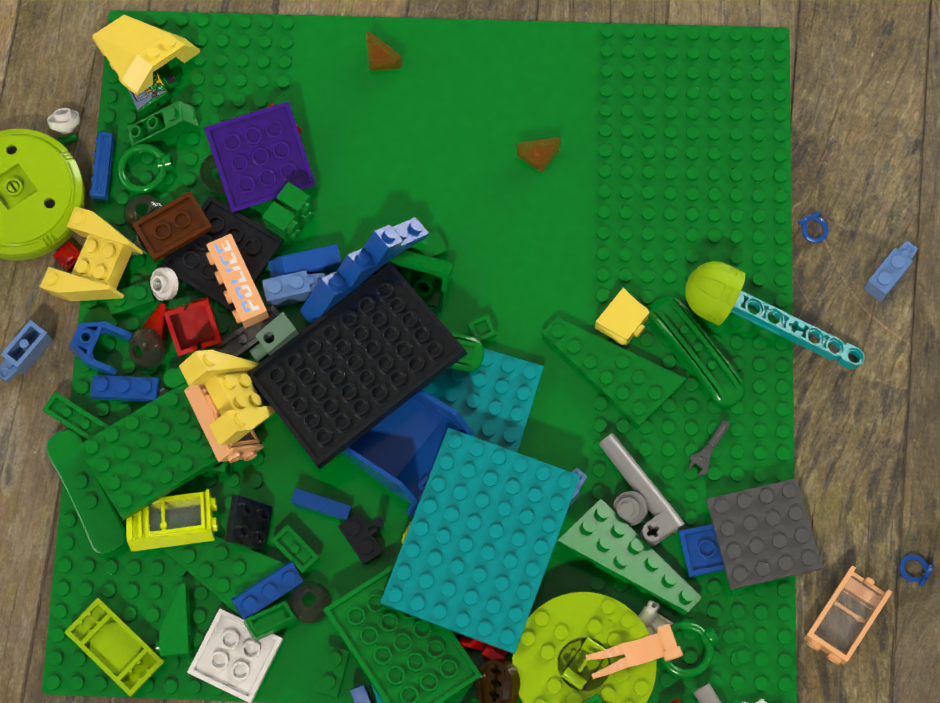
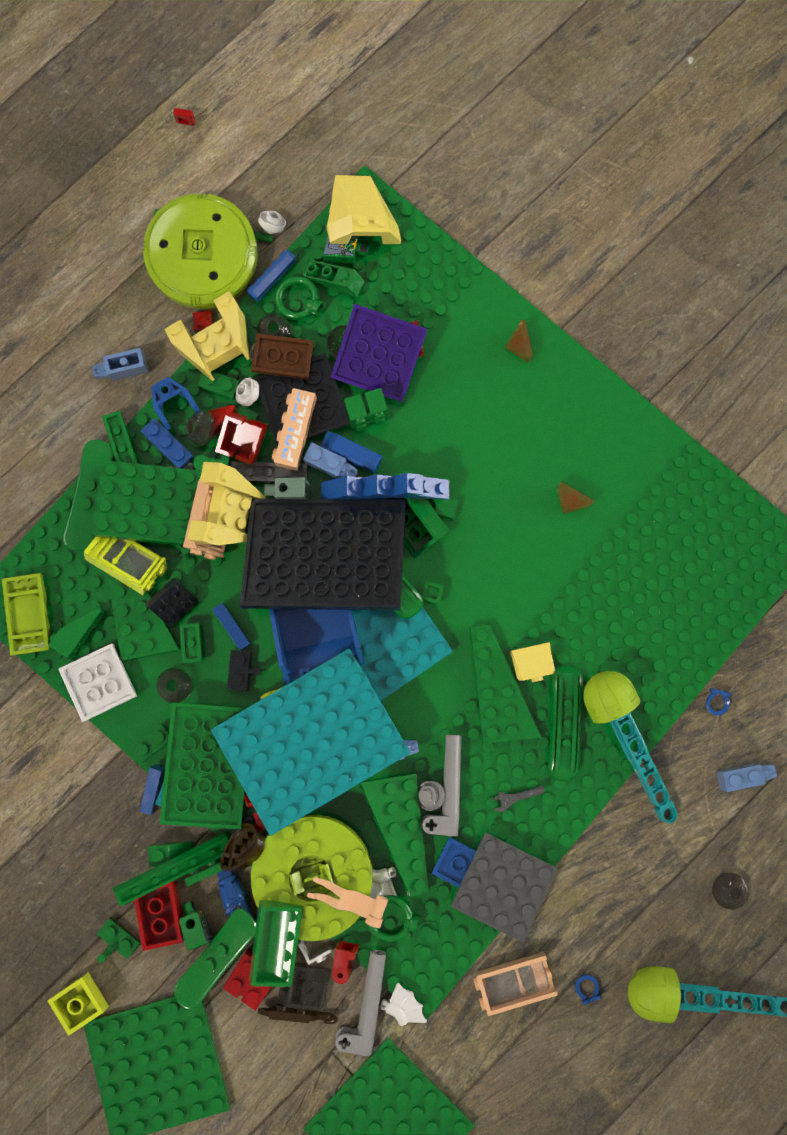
camera: 35 degrees right, 10 degrees up
blue plate [231,561,303,620] -> none
green tile [244,601,297,642] -> none

